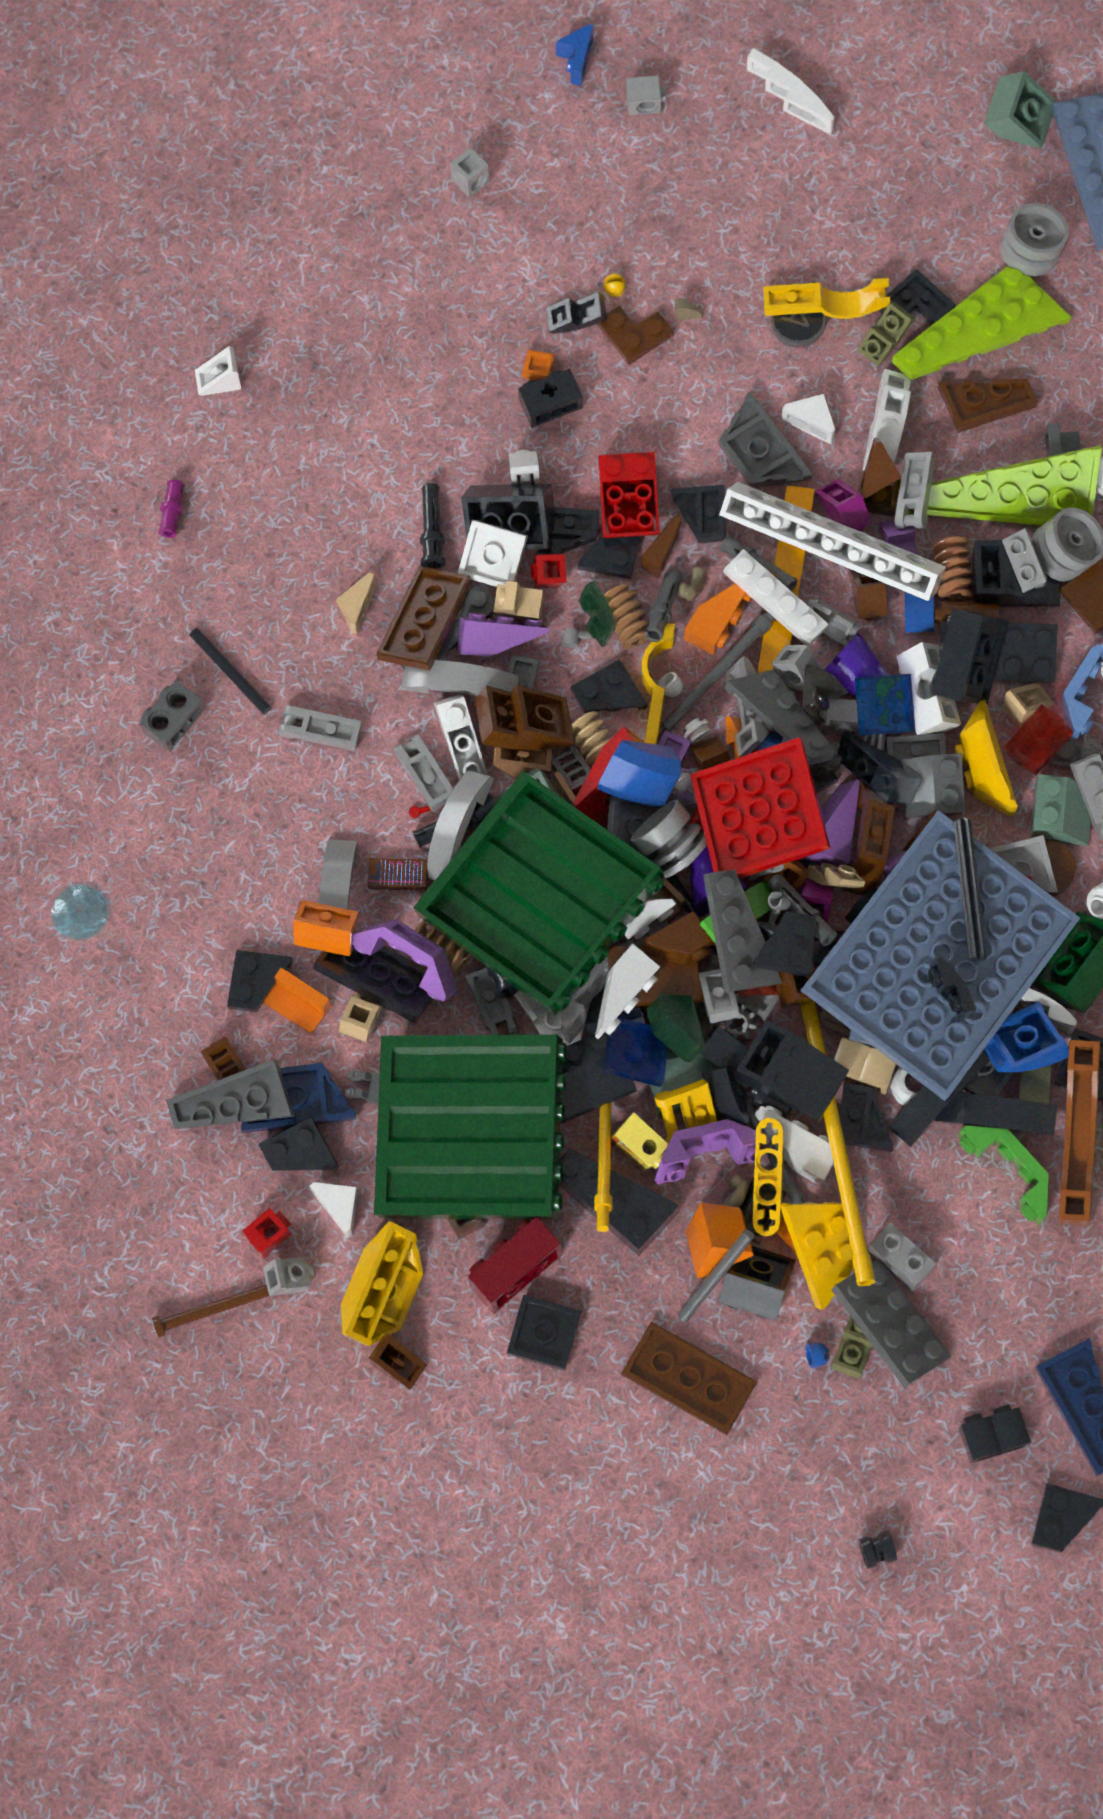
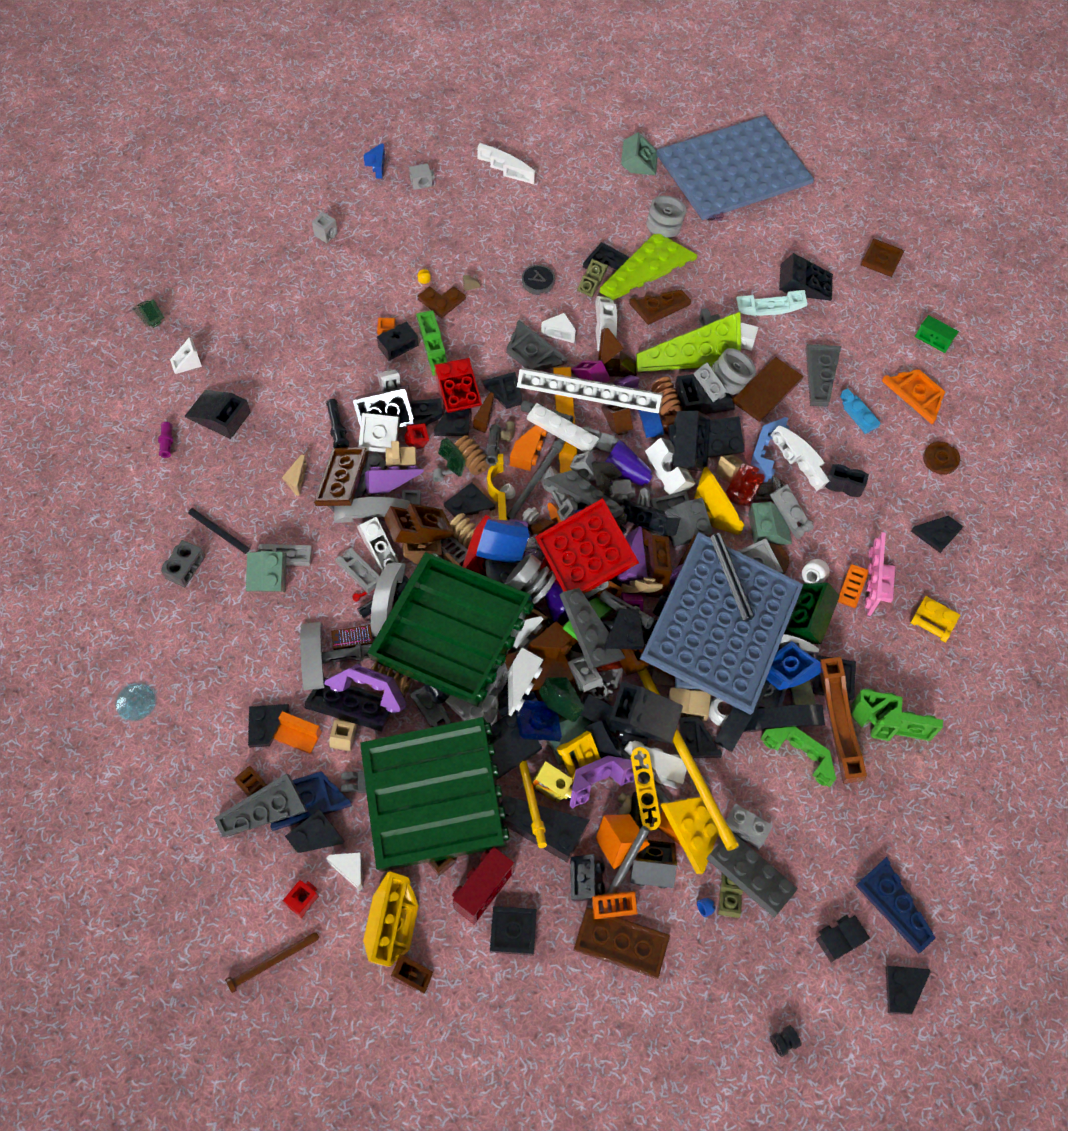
camera: 20 degrees left, 10 degrees down
light grey brick [263,1257,314,1296] -> none
orange panel [293,900,359,956] -> none
black slope [546,292,607,334] -> none
yellow piece [763,278,890,319] -> none
light grey hand [767,892,791,924] -> none
clear blue tile [855,674,915,736] -> none
light grey plate [895,452,936,529] -> none
black slope [928,957,977,1020] -> none
none -> clear green slope [132,299,164,328]
none -> black slope [185,390,251,439]
none -> sand green slope [246,551,287,592]
none -> dark grey pin [322,644,372,664]
none -> bright green slope [416,310,447,376]
none -> black bracket [570,854,605,902]
none -> orange slope [592,891,637,919]

